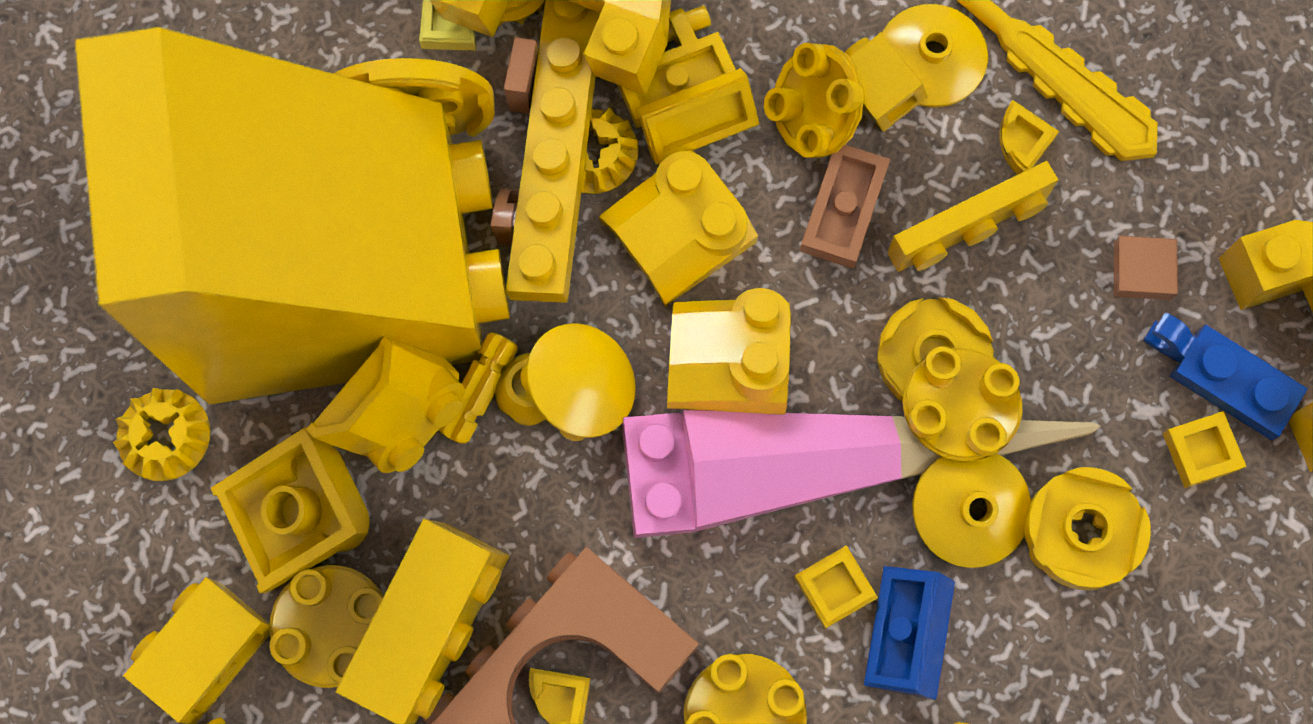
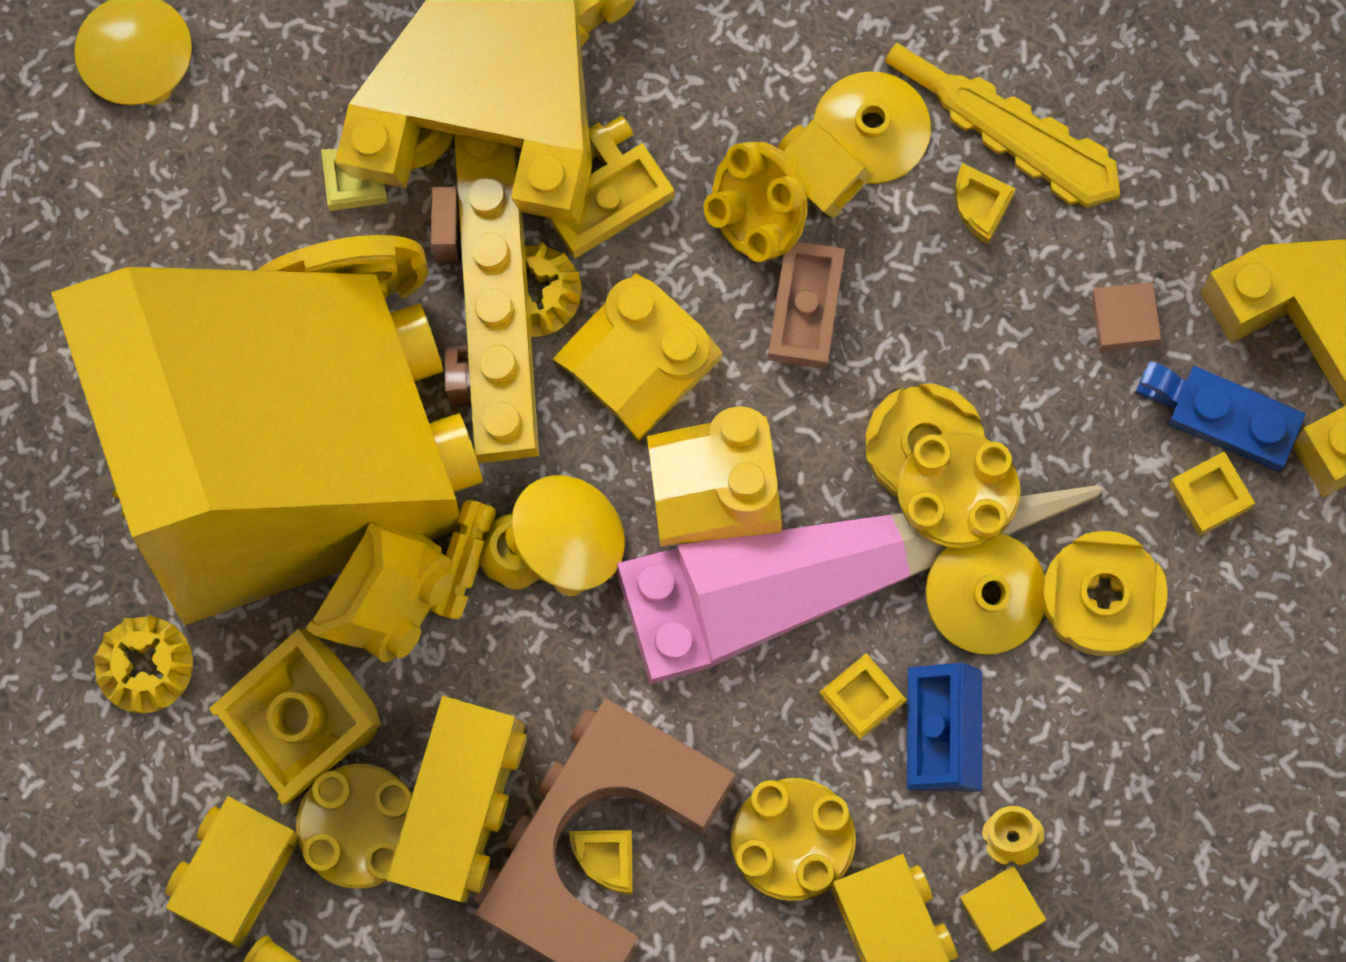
camera: 10 degrees left, 0 degrees up
yellow tile [636,68,760,165] -> none
yellow plate [887,161,1059,272] -> none

